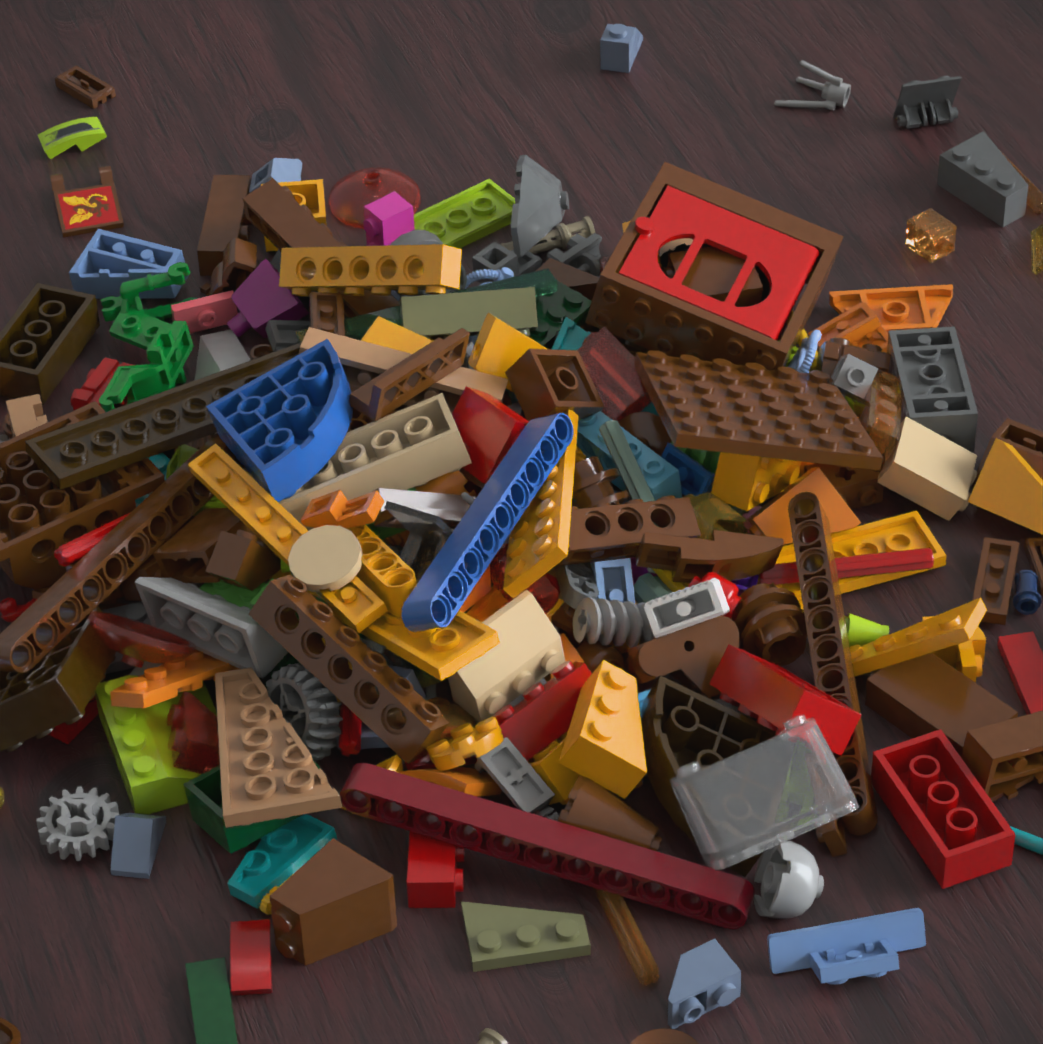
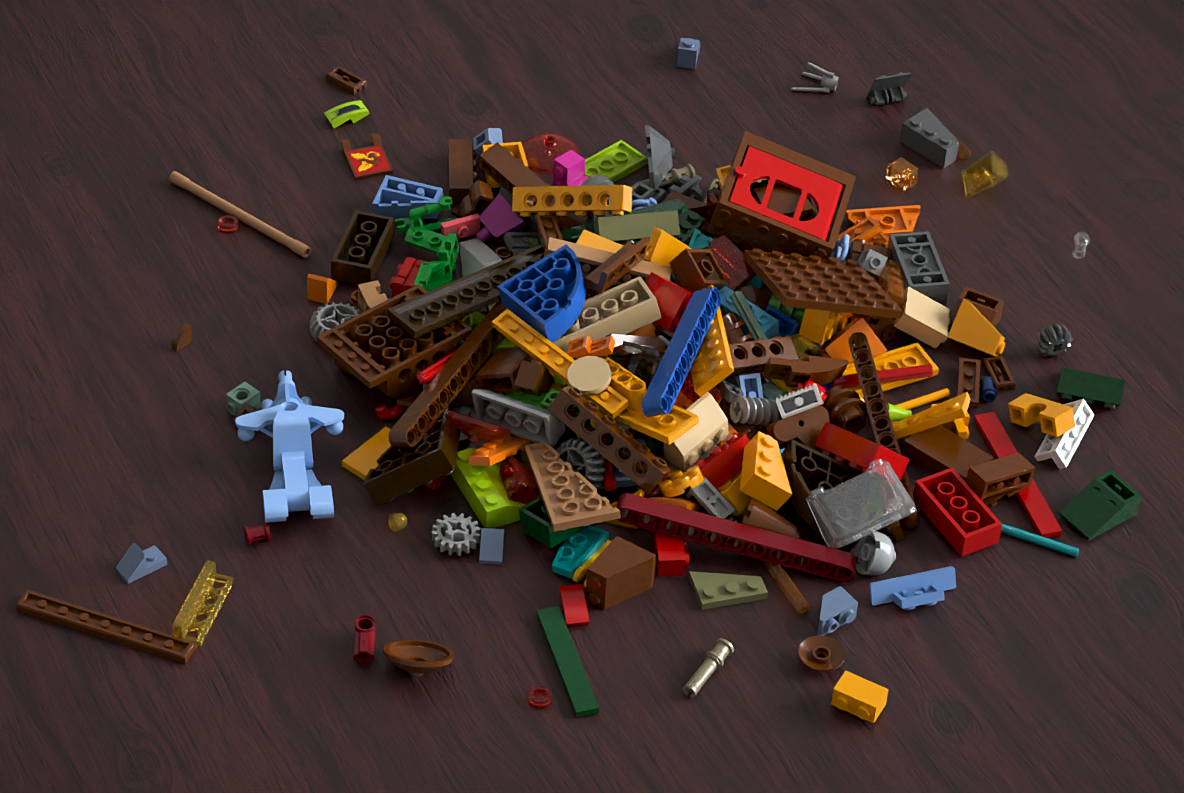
camera: 10 degrees left, 0 degrees up
none -> light orange bar [895,388,950,410]

